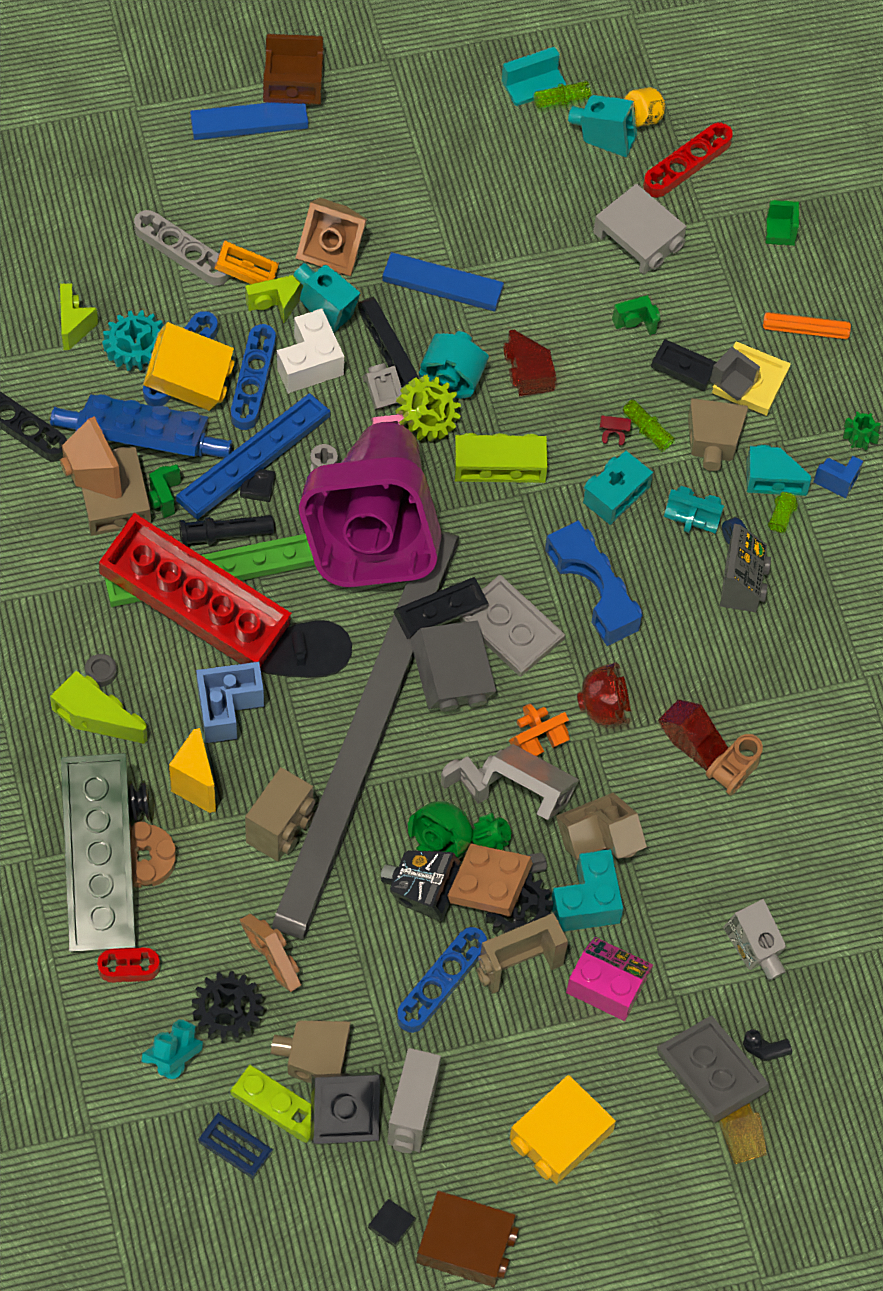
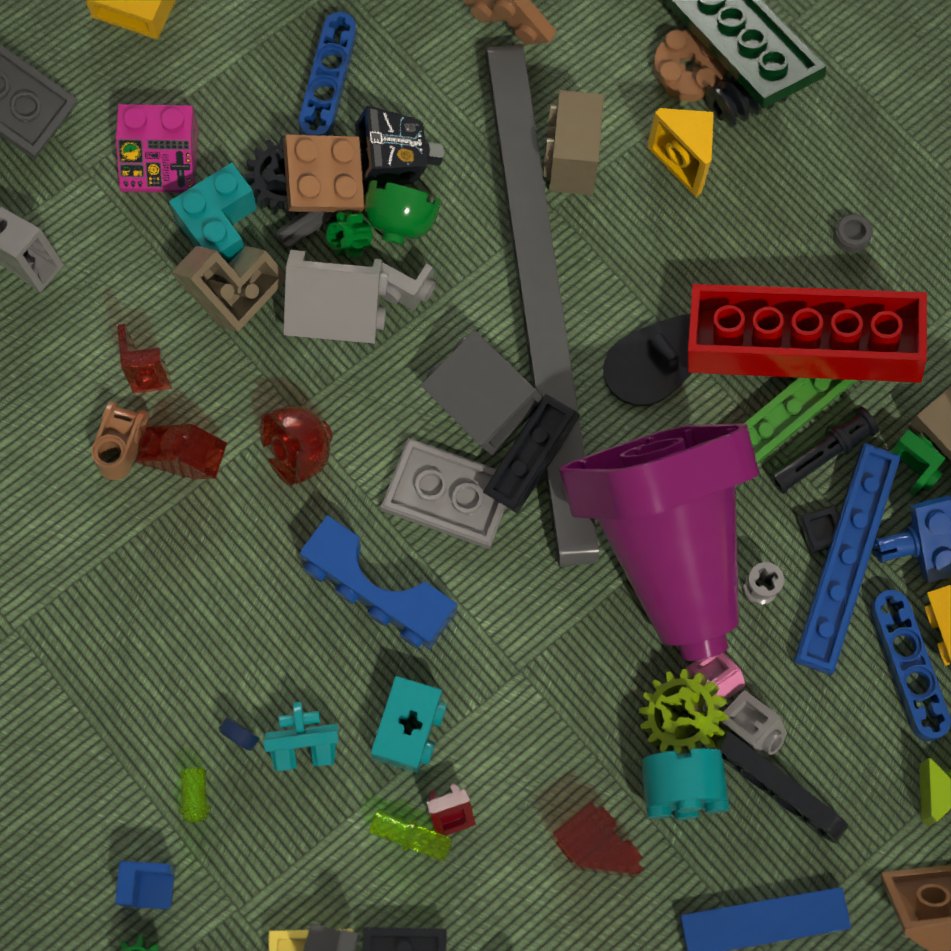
camera: 155 degrees right, 10 degrees up
lime slope [50,671,148,744] -> none
medium blue brick [196,662,264,743] -> none
white brick [277,309,344,393] -> none
teal torso [293,263,360,333] -> none
lime brick [454,433,547,483] -> none
dark tan panel [476,913,568,994] -> none
orange hips [509,704,570,756] -> none
dark tan torso [688,398,748,471] -> none
dark grey slope [720,524,771,612] -> none
teal slope [746,445,811,496] -> none
none -> clear red panel [117,324,172,394]

